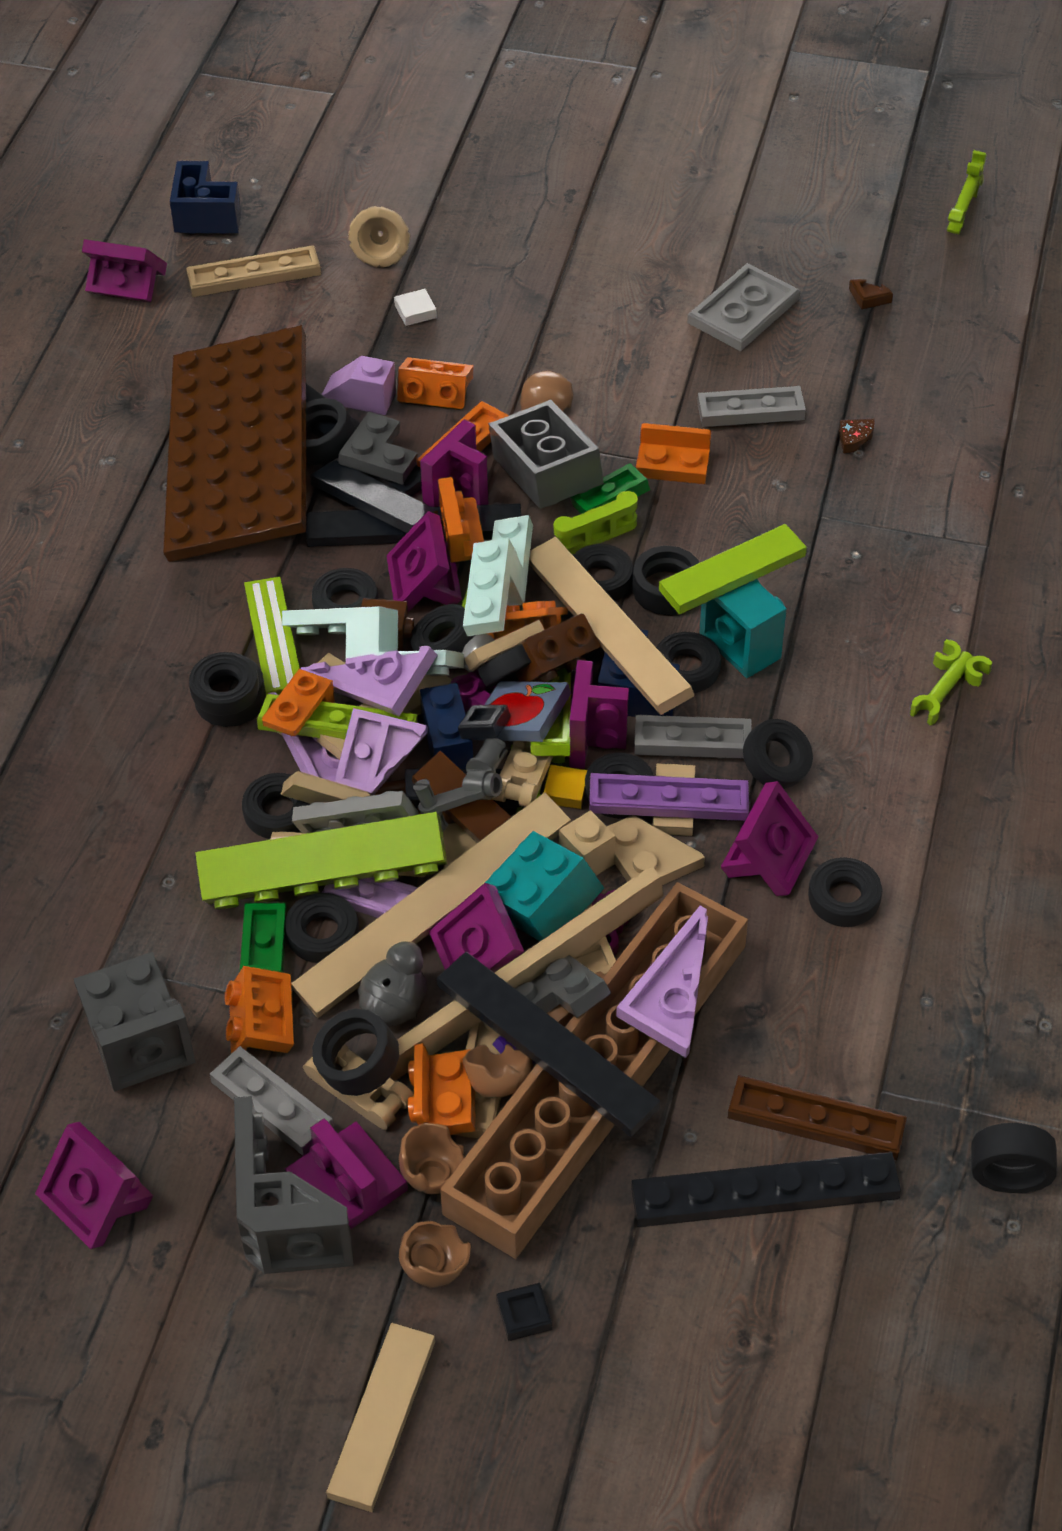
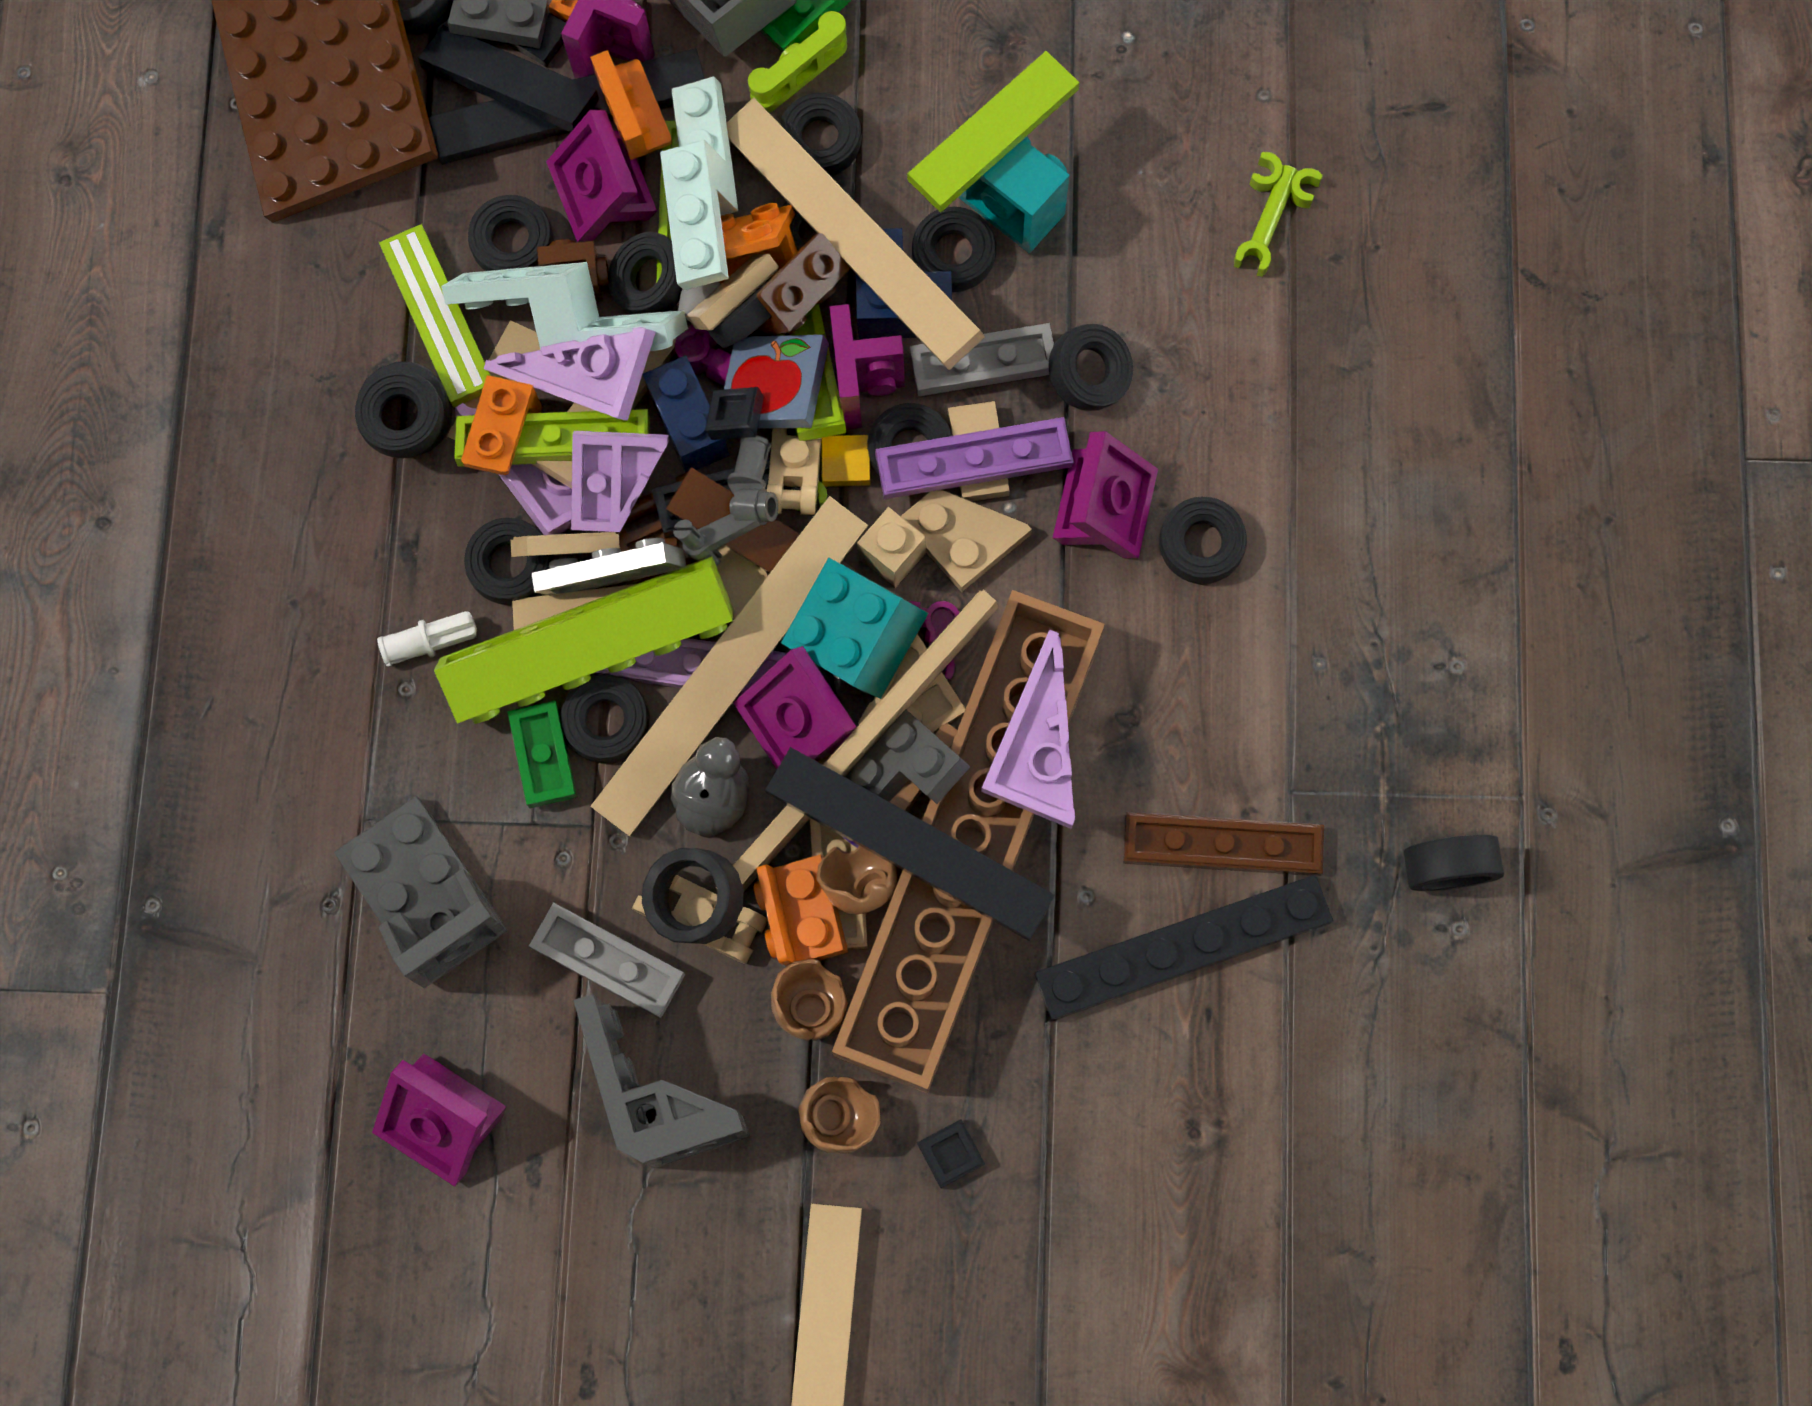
camera: 10 degrees left, 25 degrees up
orange bracket [225,966,294,1054] -> none
magenta bracket [285,1118,408,1230] -> none
black tyre [632,545,700,615] -> none
none -> white axle [377,611,477,667]

